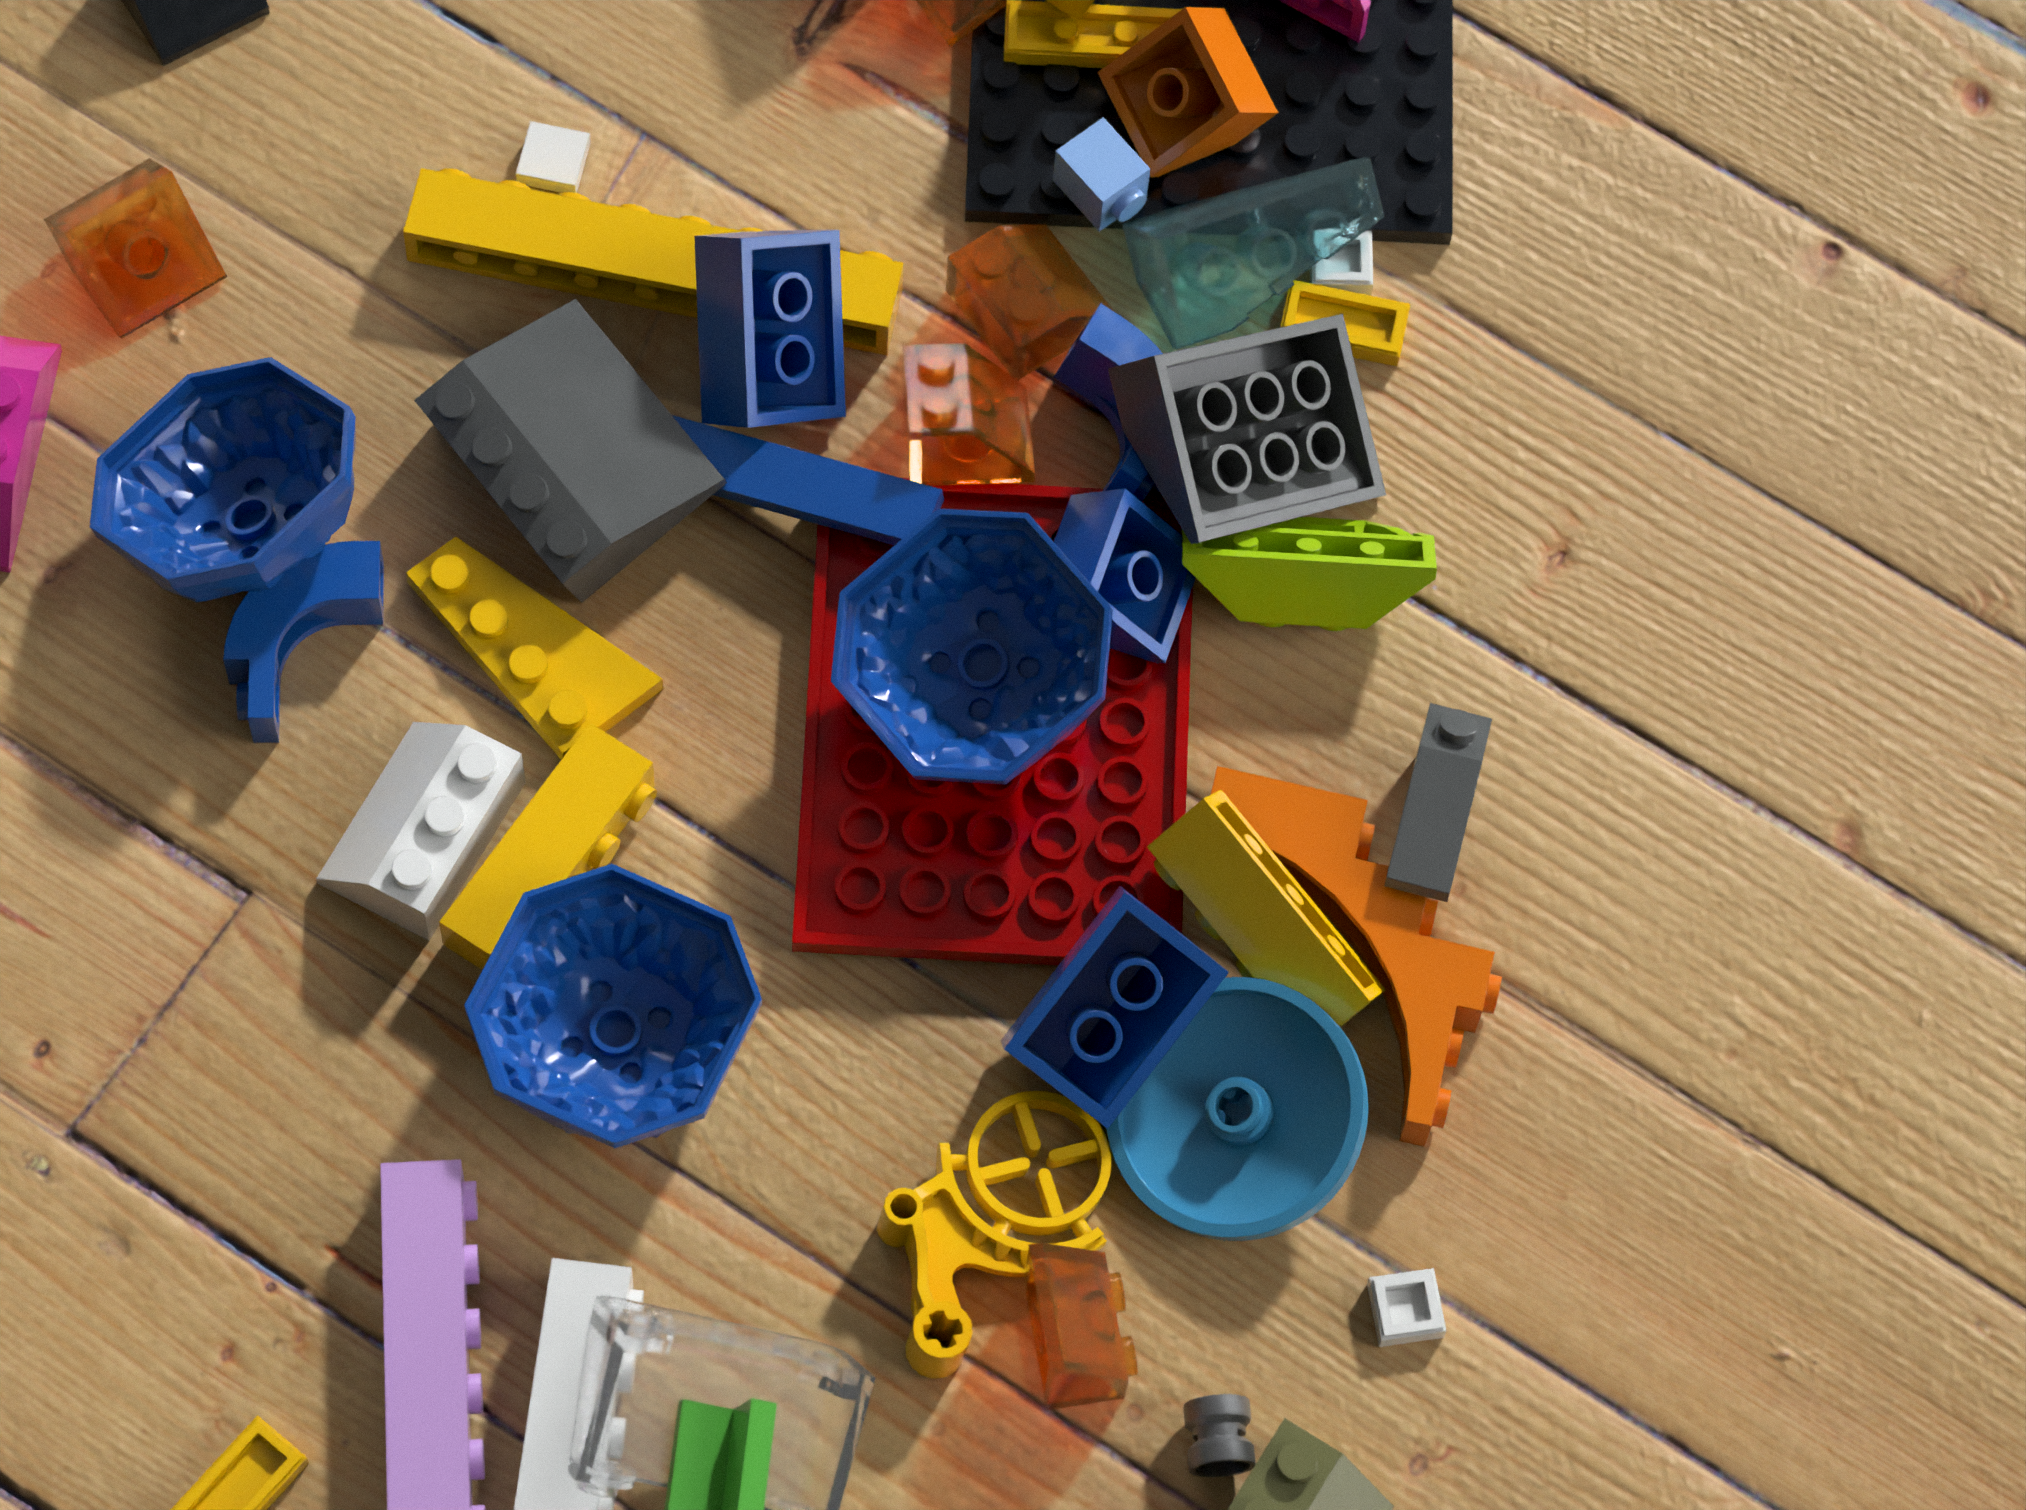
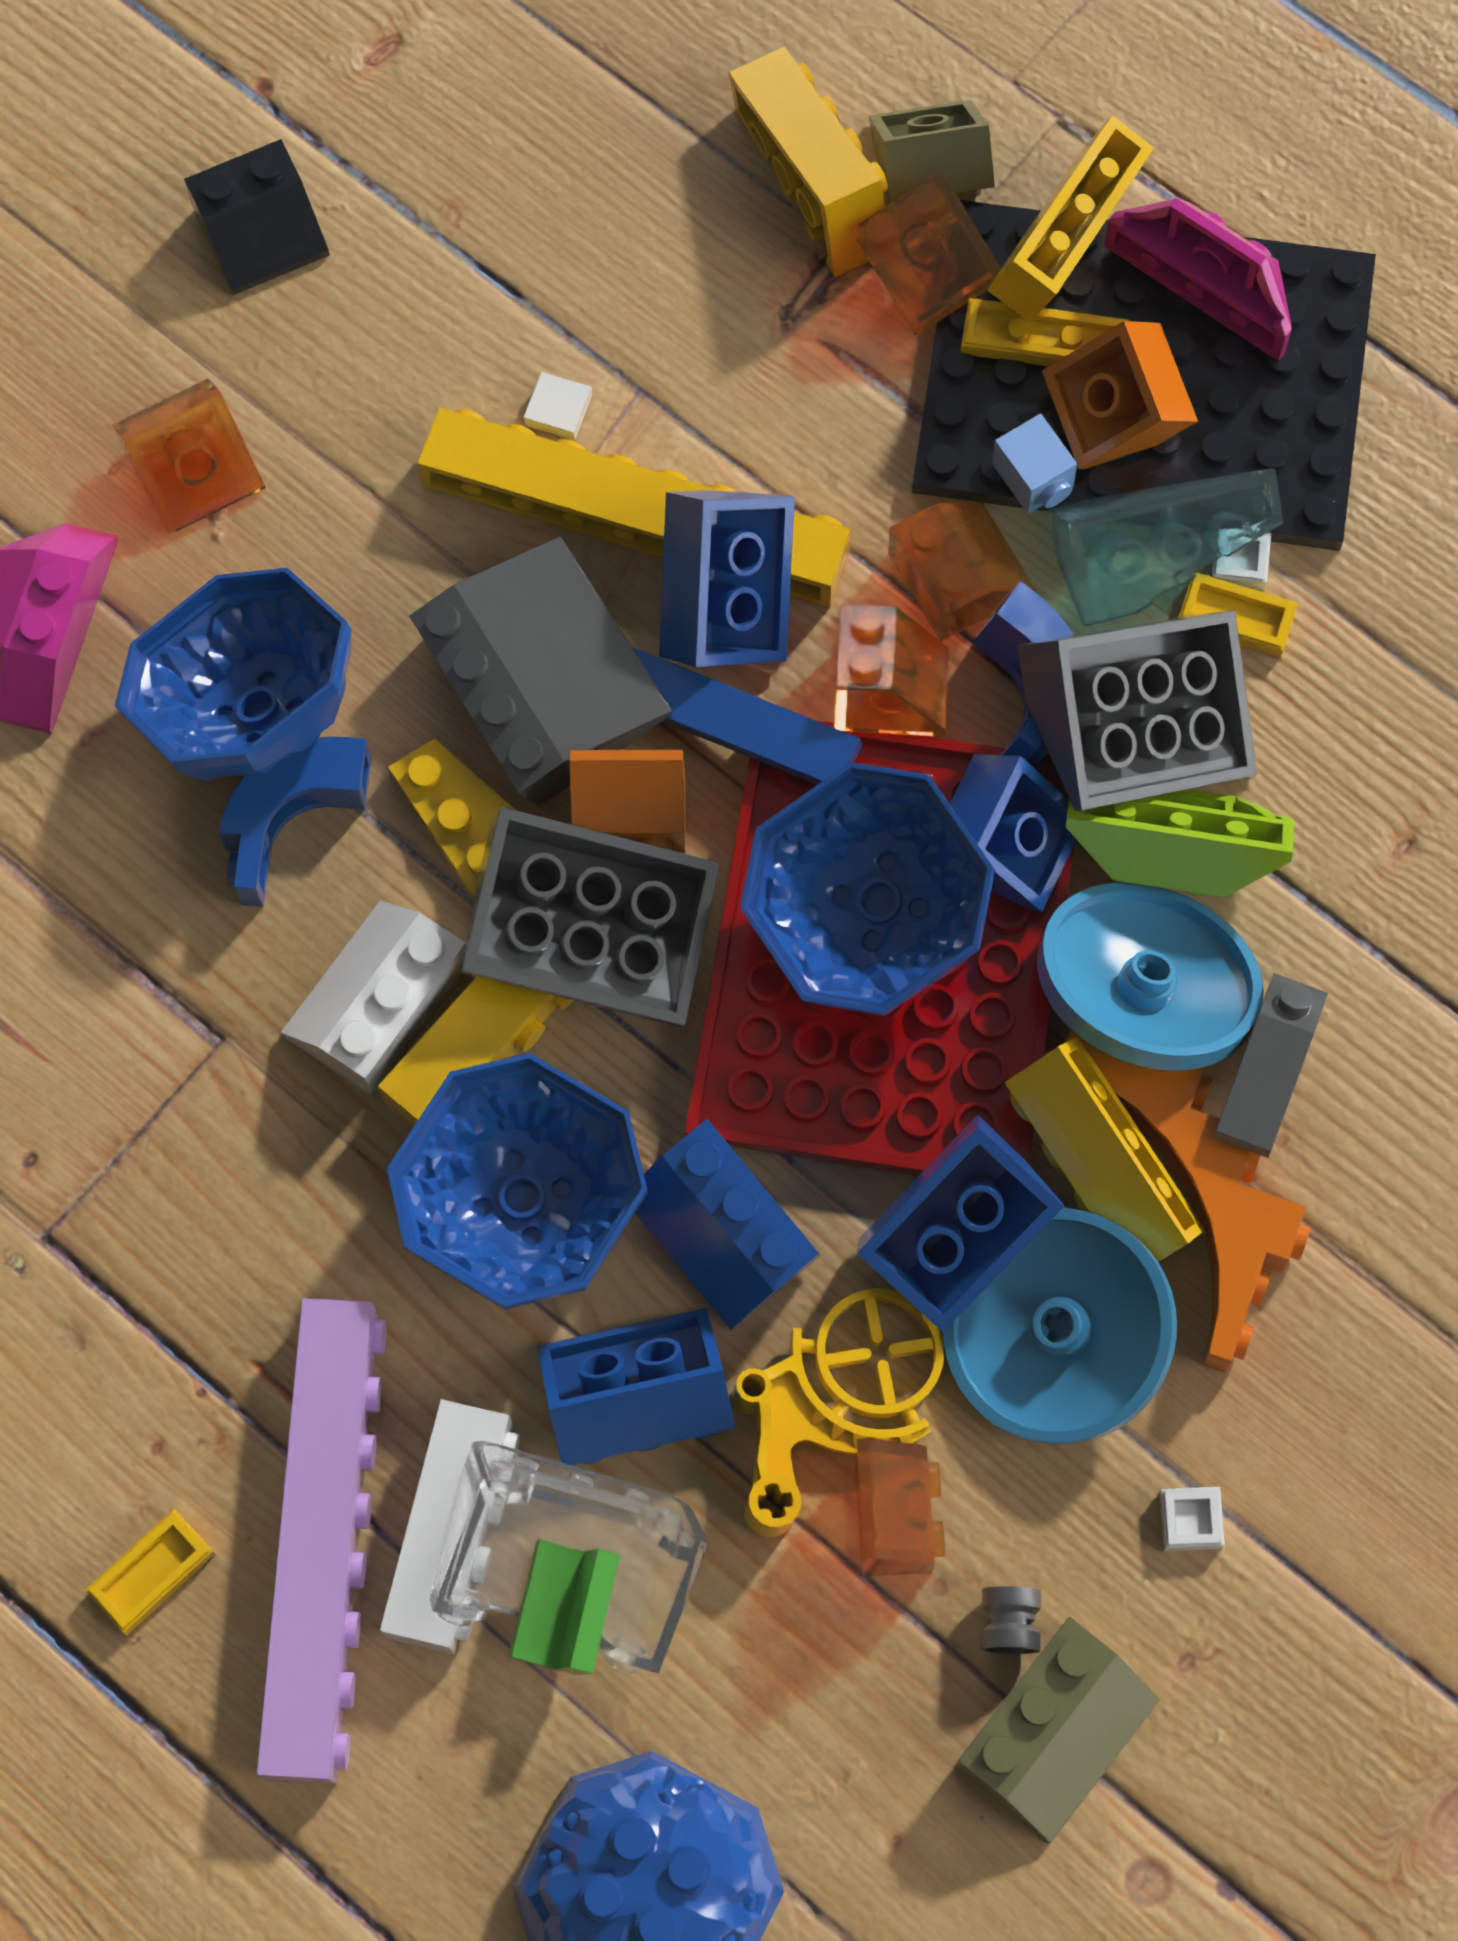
camera: 15 degrees right, 5 degrees up
none -> dark grey slope [461,807,720,1028]
none -> blue slope [537,1308,735,1467]
none -> orange slope [570,750,686,852]
none -> blue slope [635,1119,820,1330]
none -> dark azure dish [1037,882,1264,1071]

